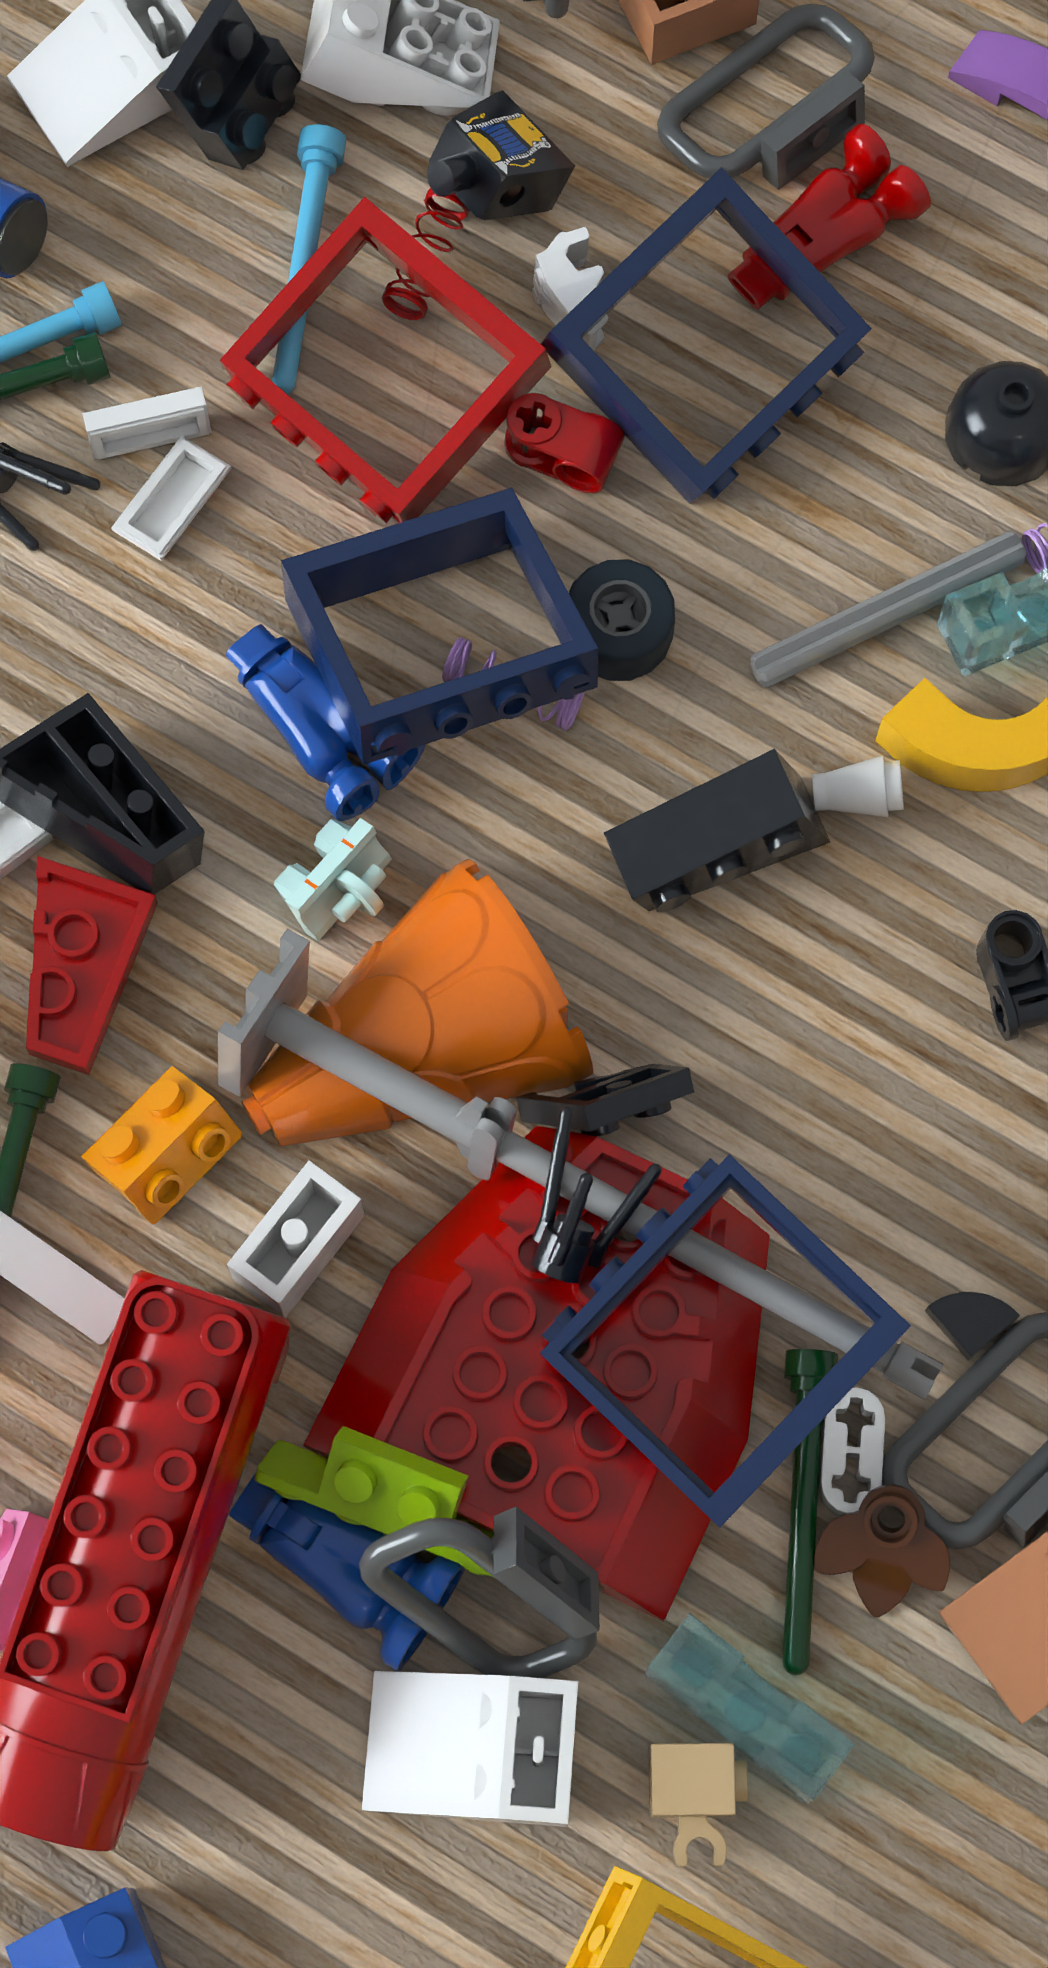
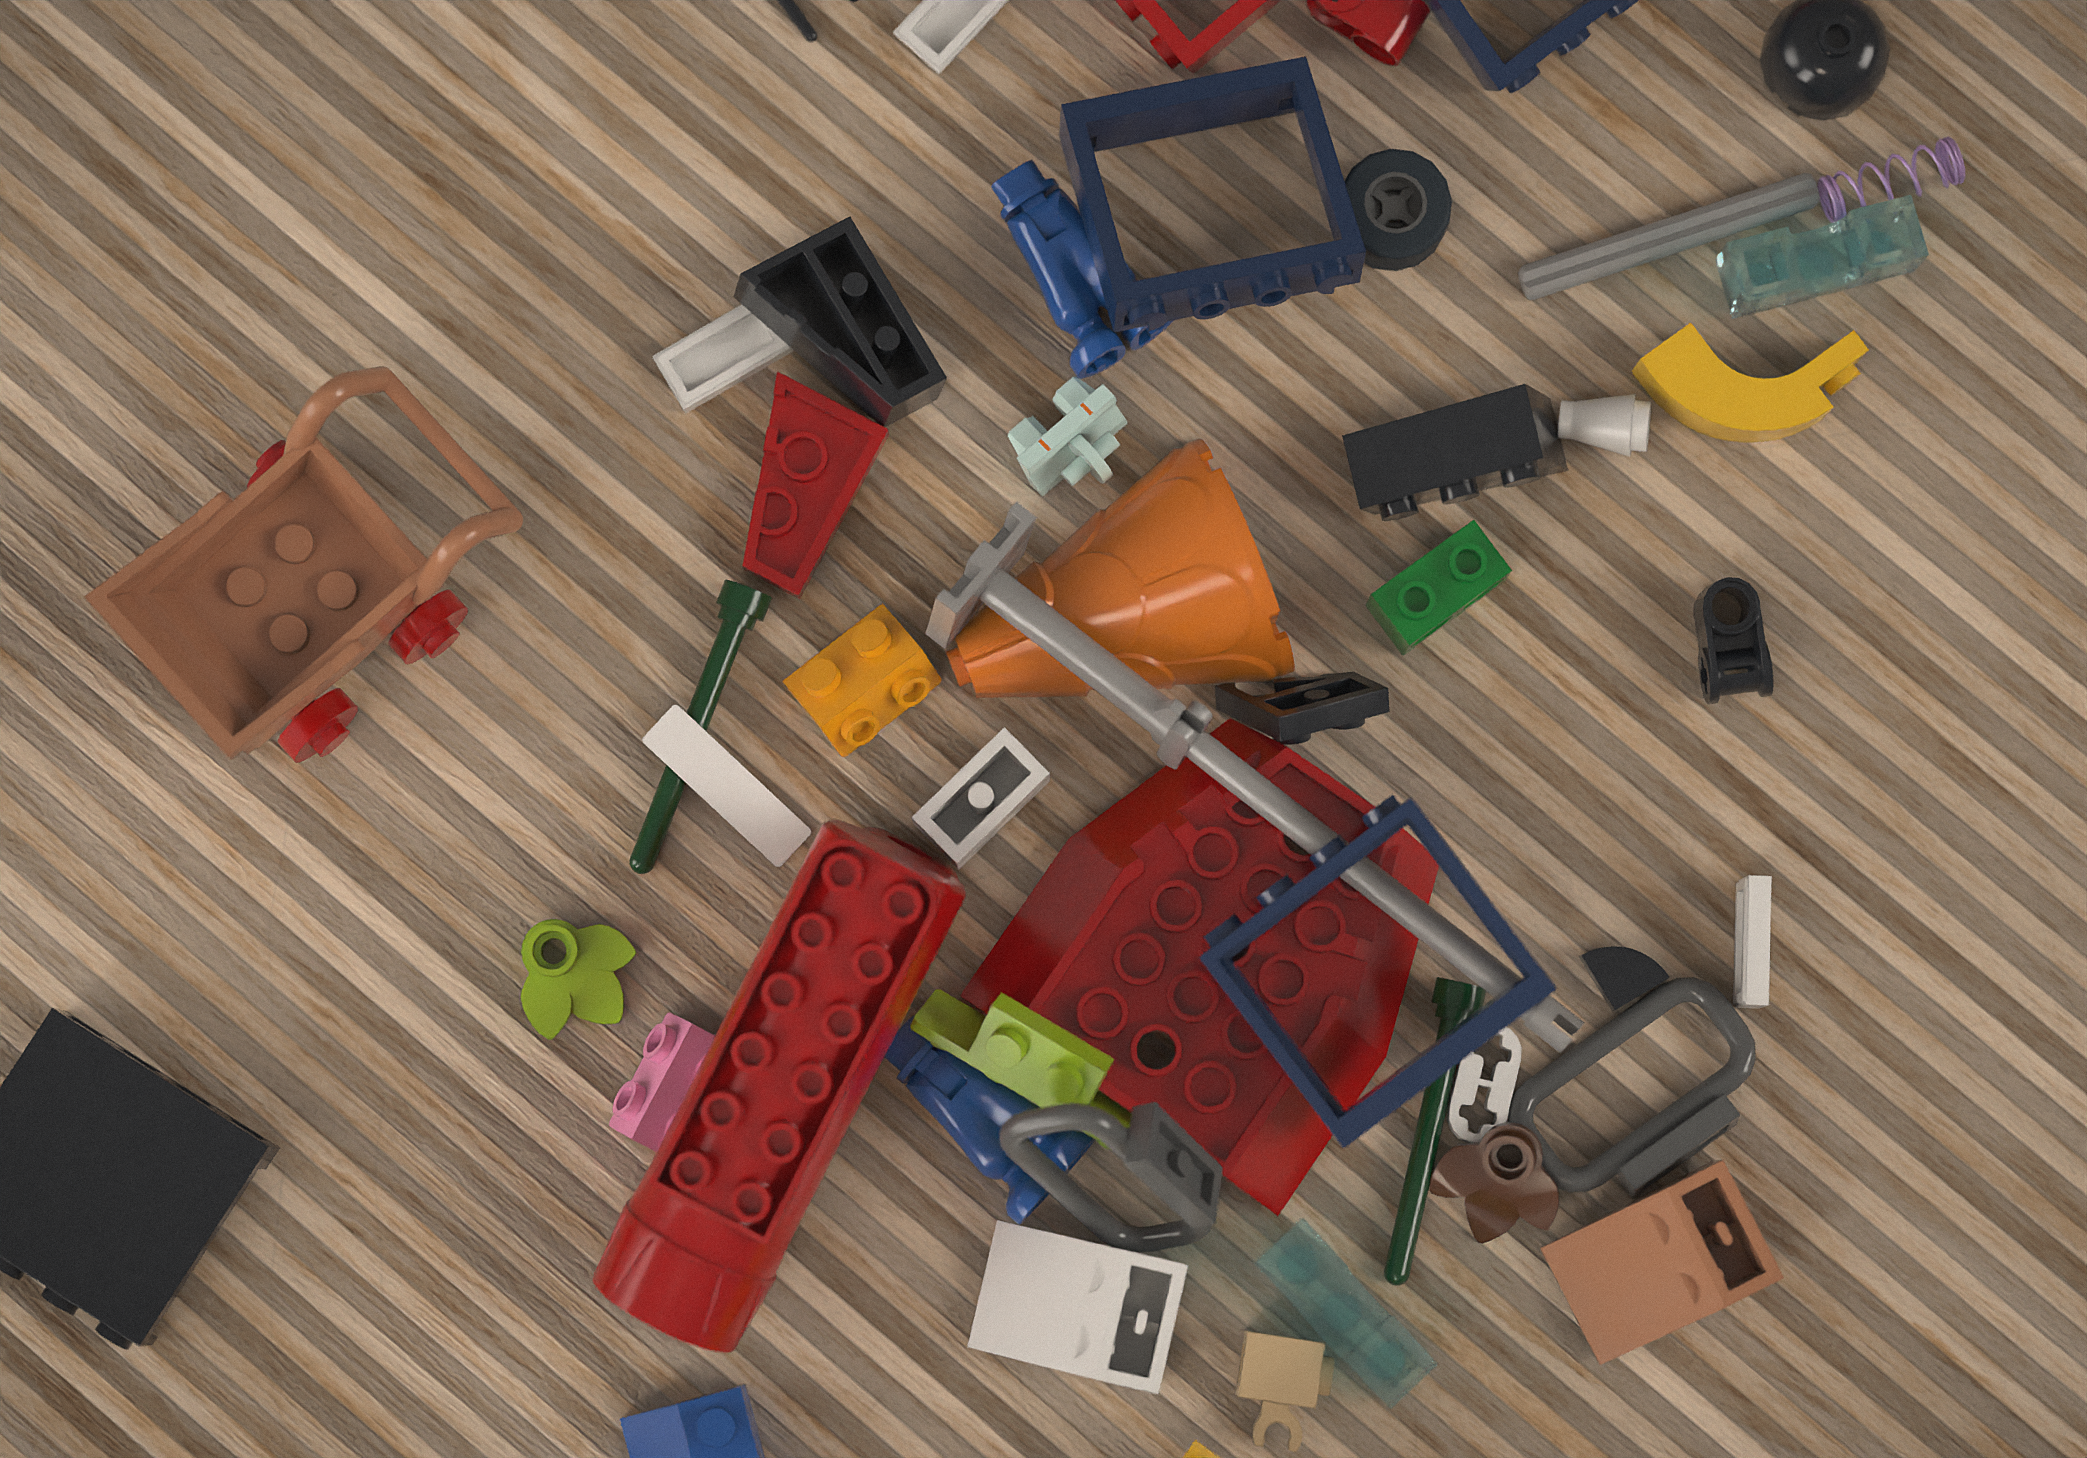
camera: 10 degrees right, 10 degrees up
lavender piece [442,637,584,731] -> none
black plant [531,1107,662,1284] -> none
none -> green brick [1365,520,1512,656]

